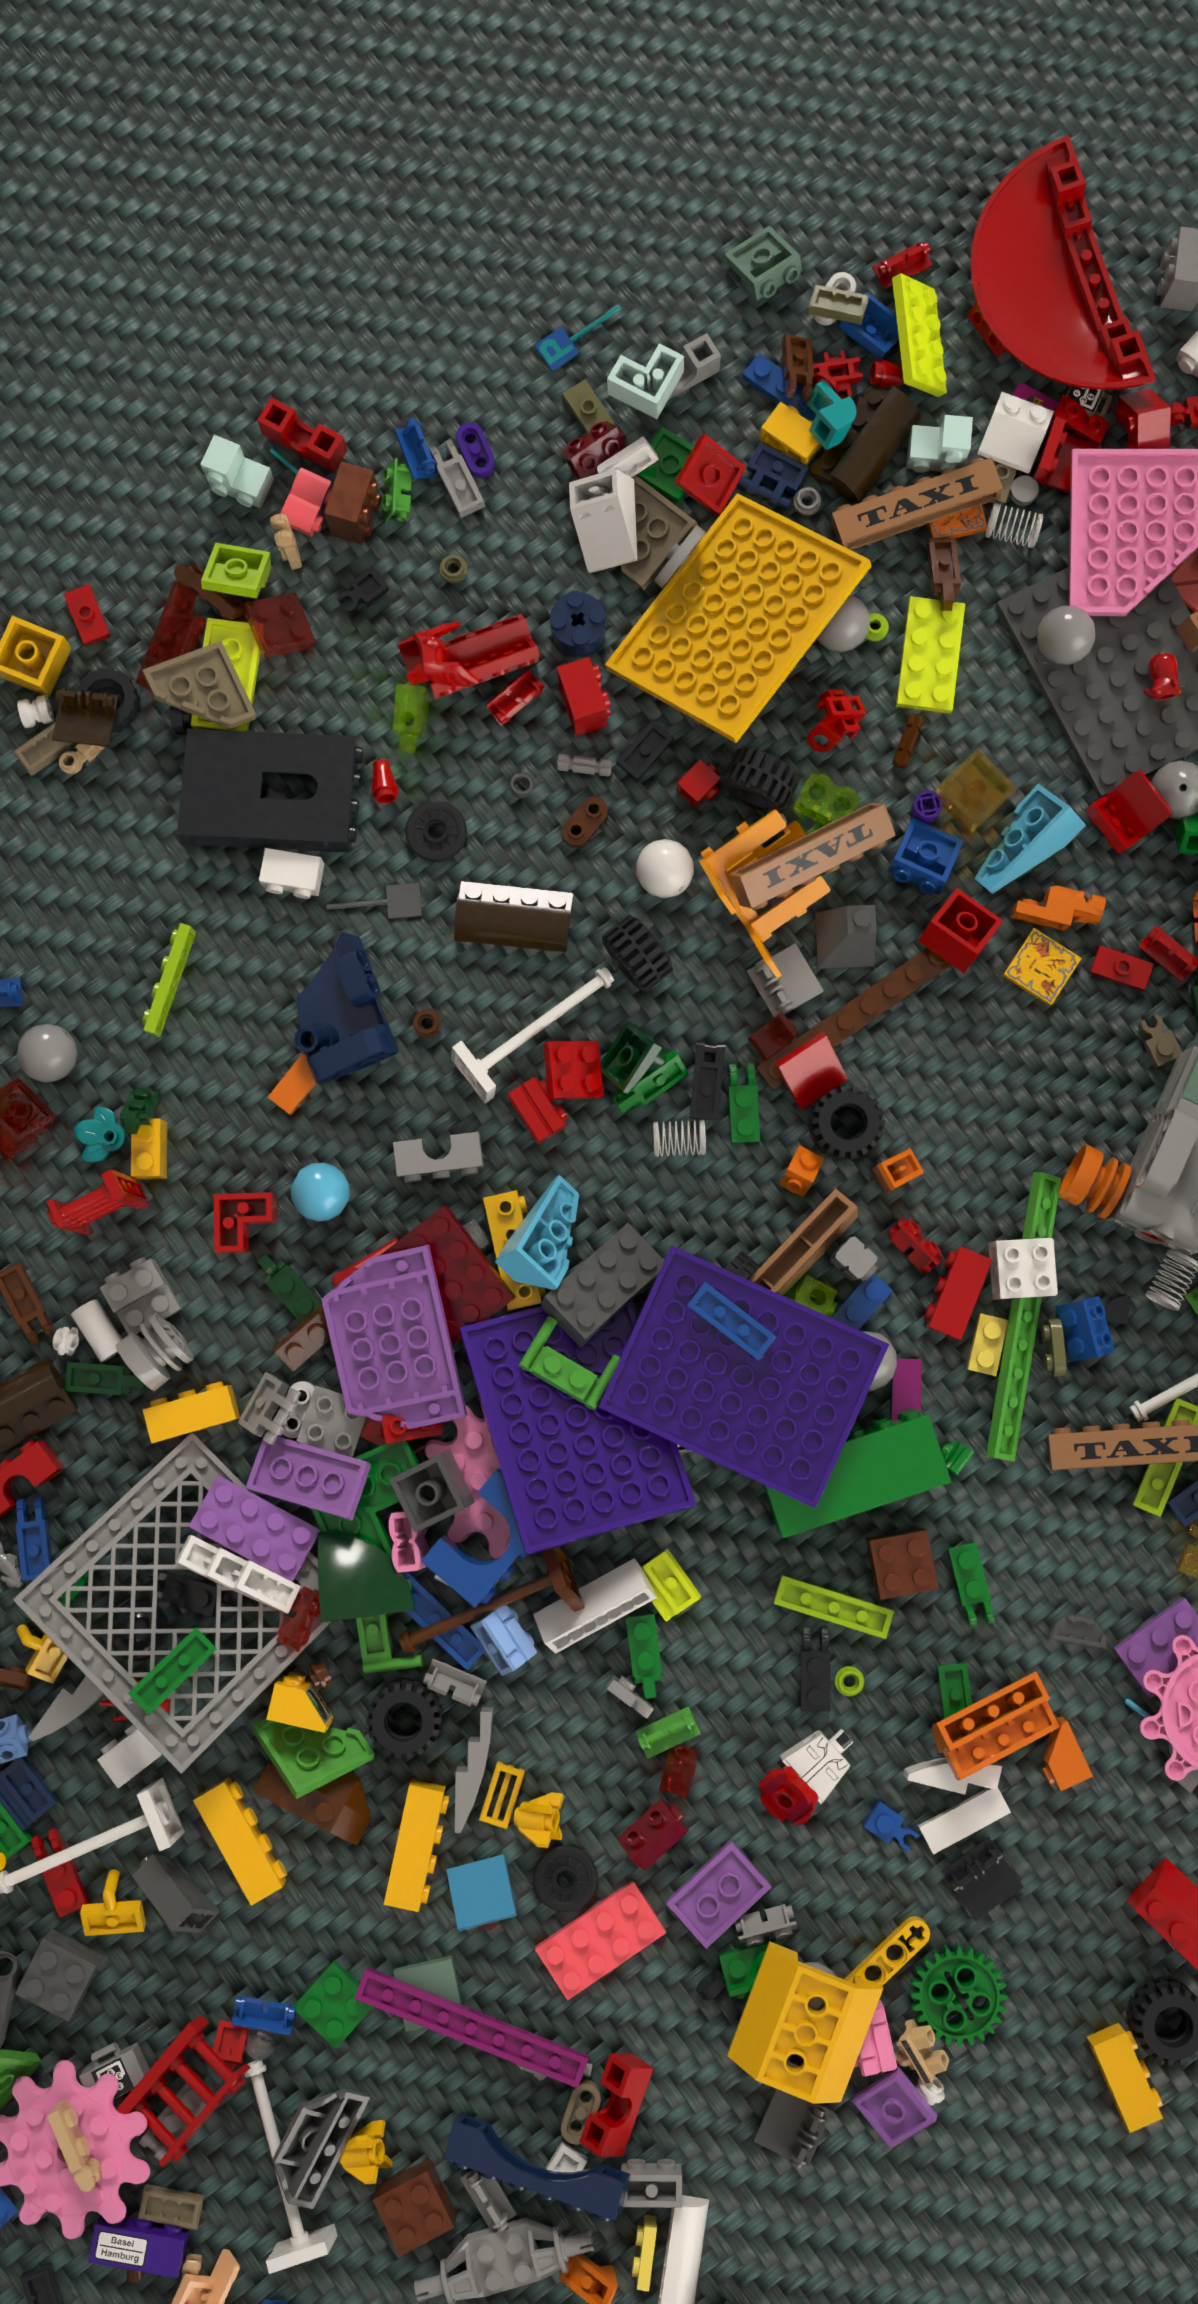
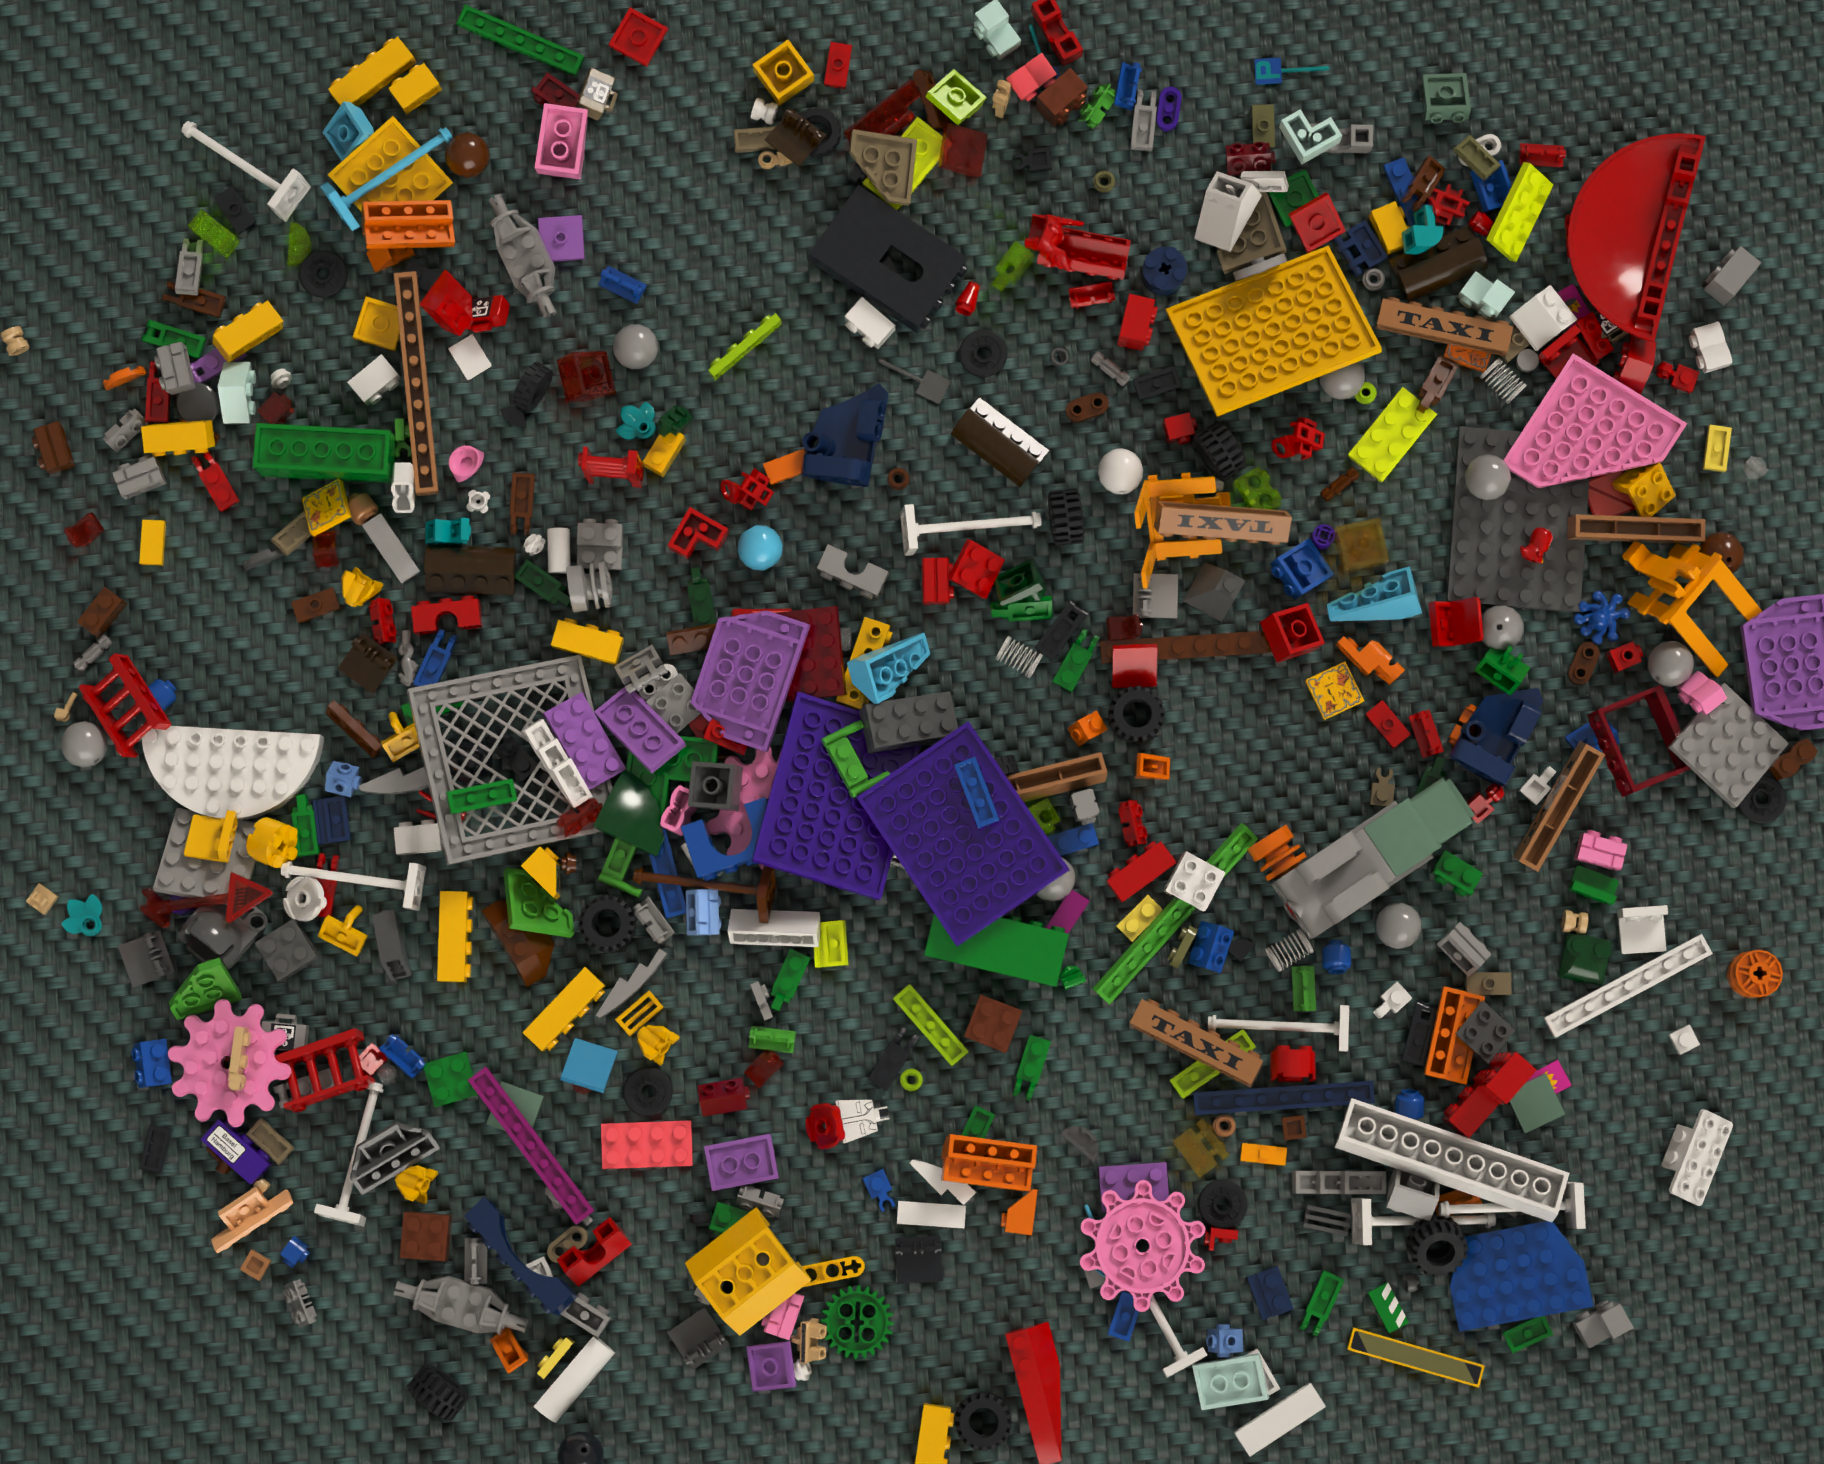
camera: 30 degrees right, 0 degrees up
none -> white plate [283,876,327,922]
none -> red piece [720,468,774,510]

